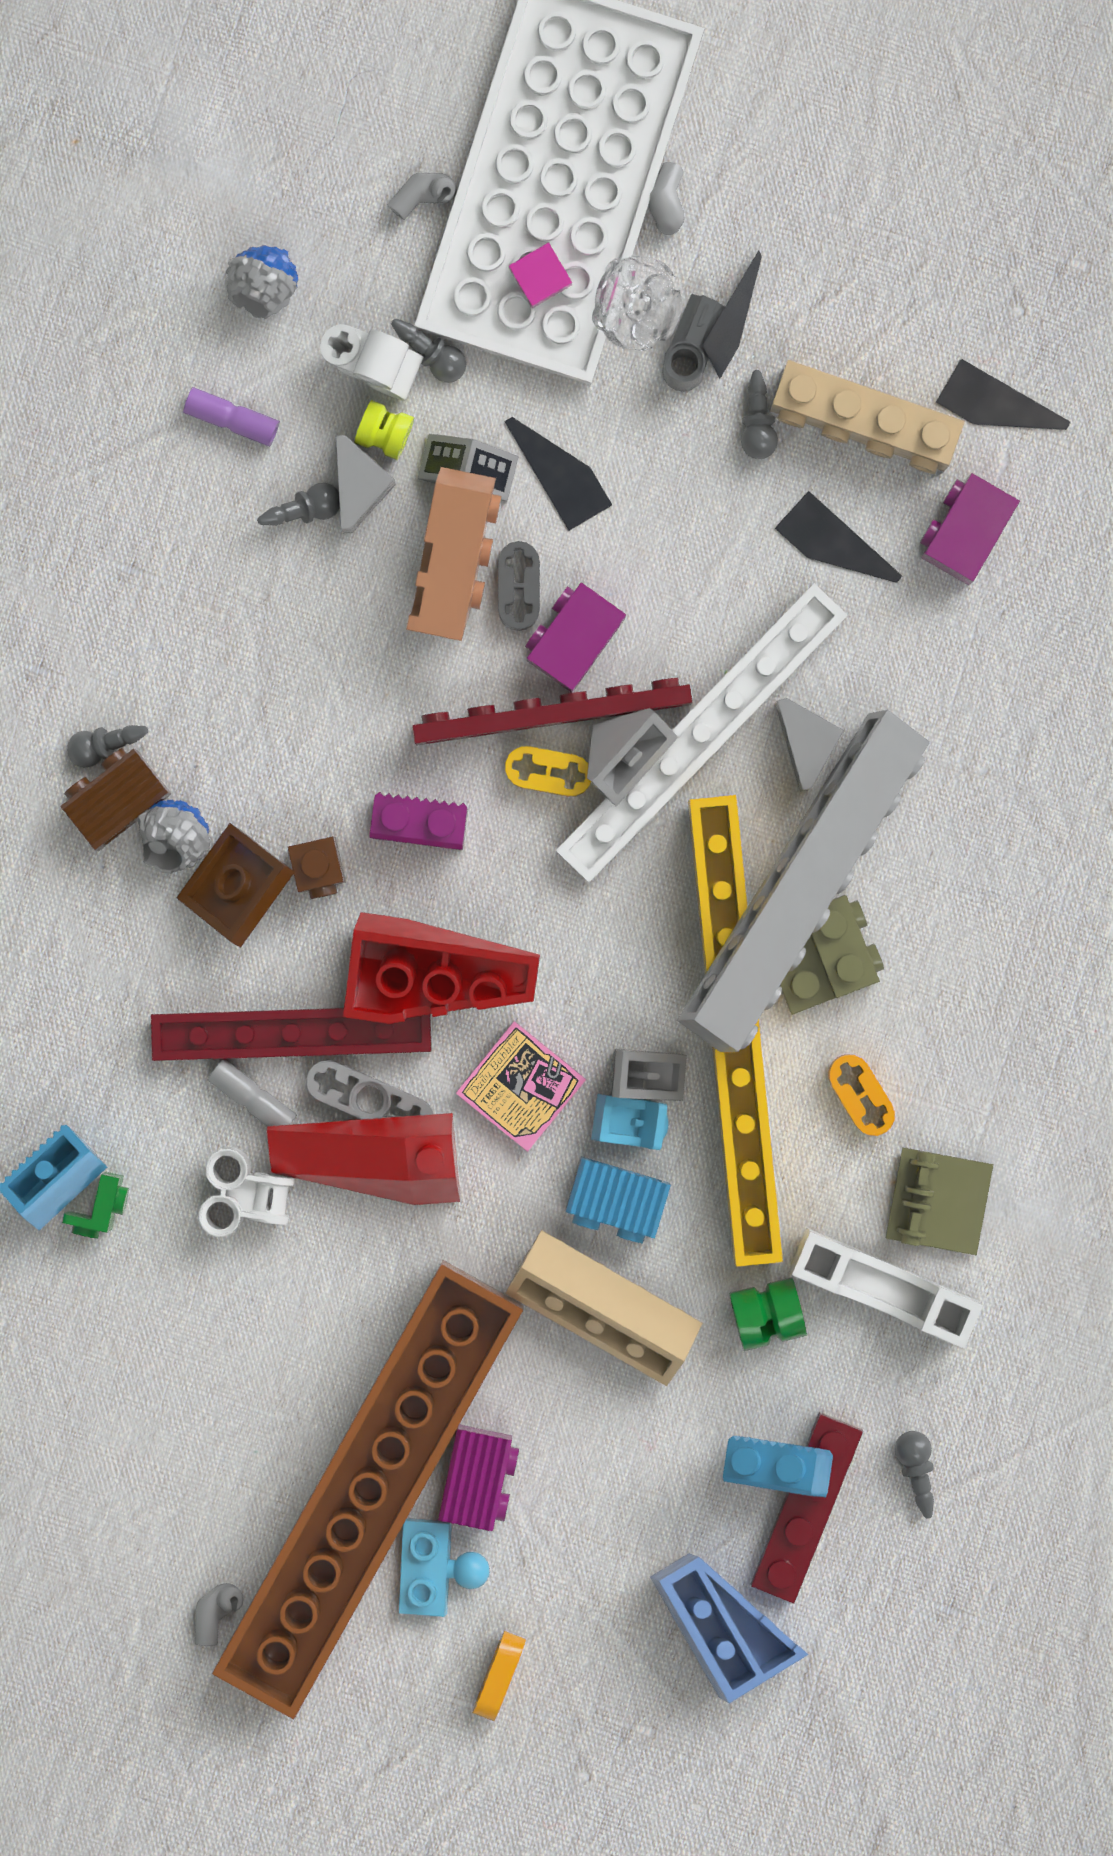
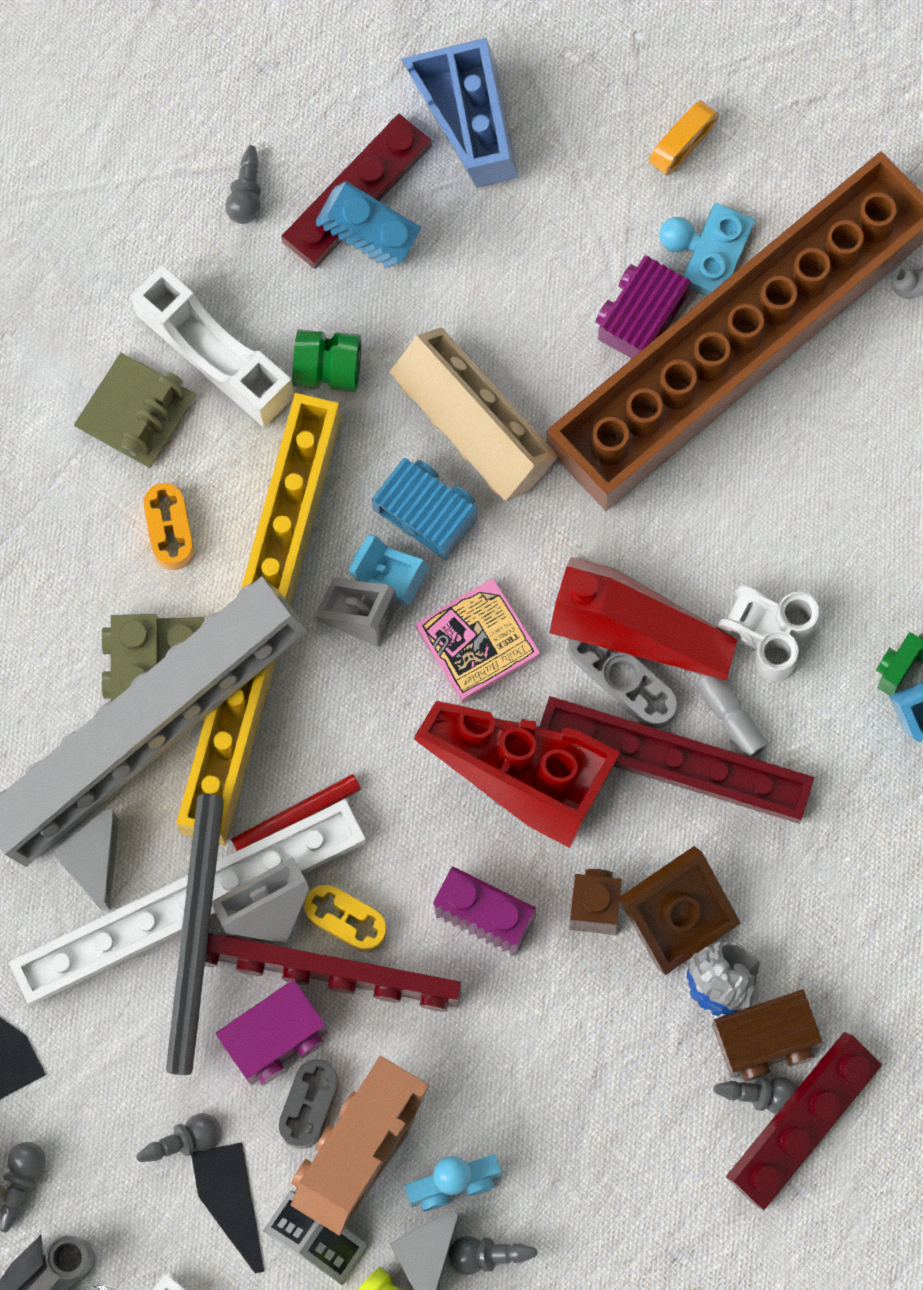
camera: 155 degrees left, 15 degrees down
none -> dark grey bar [136,1113,221,1162]
none -> dark grey axle [166,793,224,1076]
none -> red bar [231,774,361,851]
none -> medium azure plate [404,1154,501,1212]
none -> dark red plate [725,1032,882,1211]

